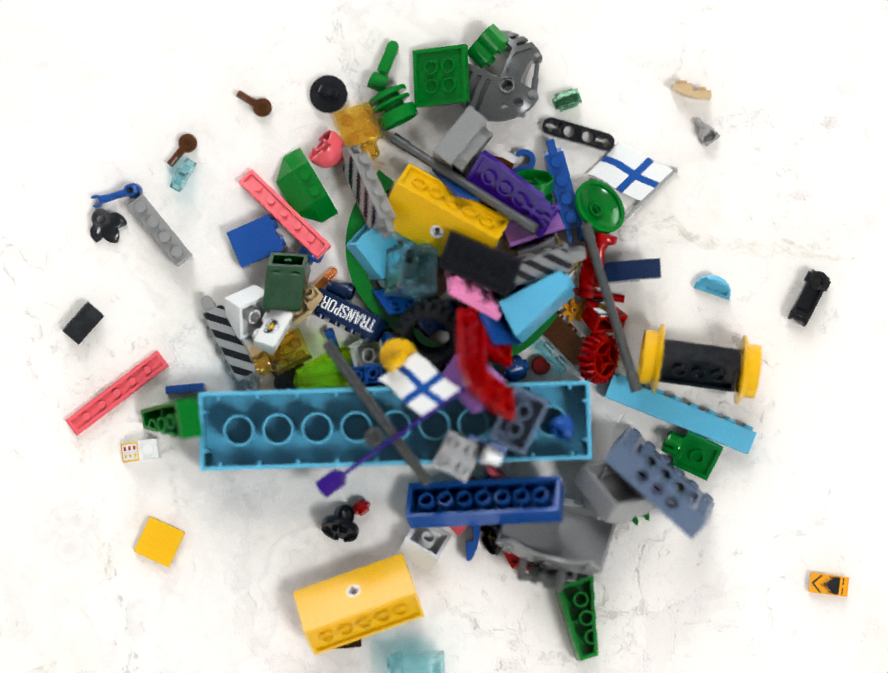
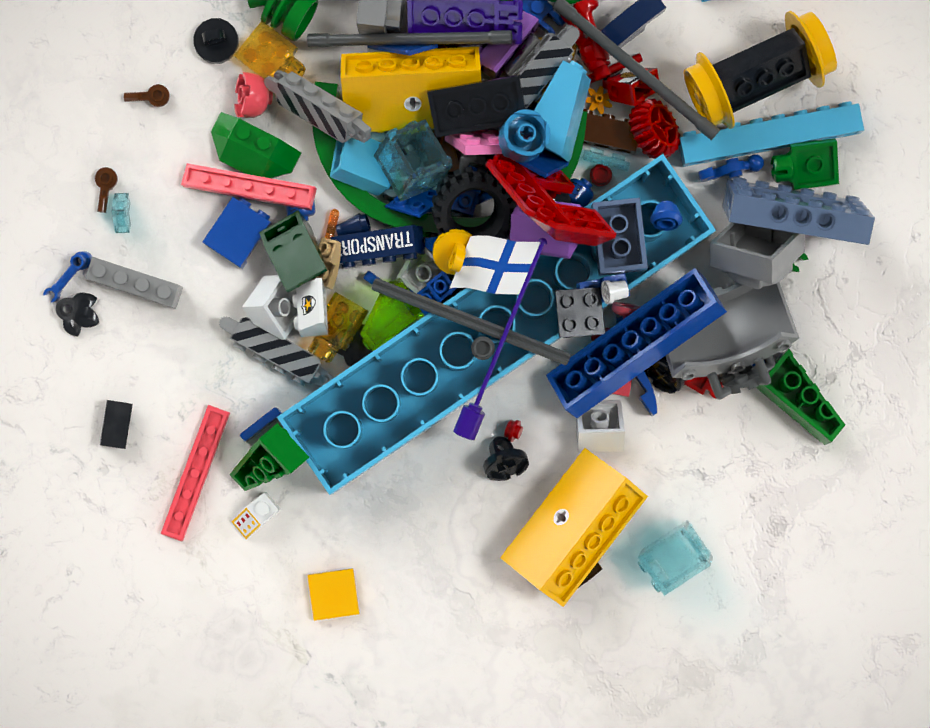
camera: 30 degrees left, 0 degrees up
none -> dark azure brick [498,109,550,162]
none -> blue piece [698,154,764,182]

